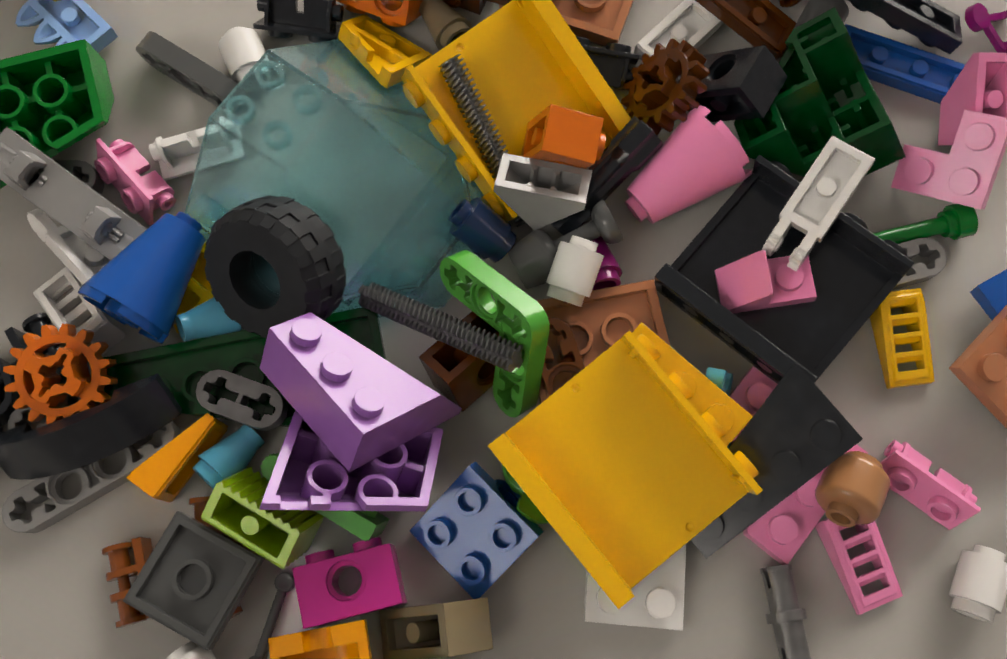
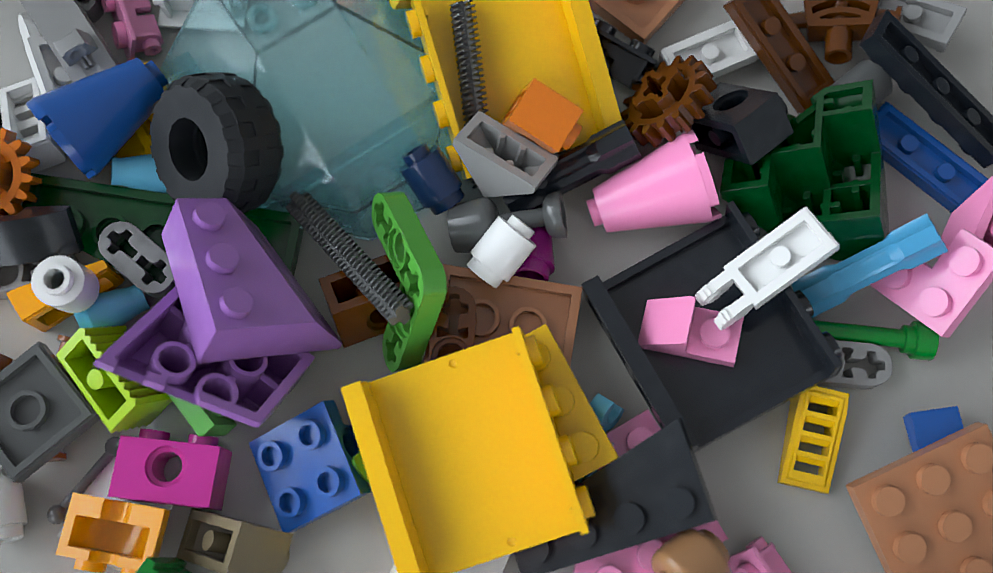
camera: 20 degrees right, 0 degrees up
none -> white brick [31,255,100,313]
none -> dark azure axle [791,213,948,318]

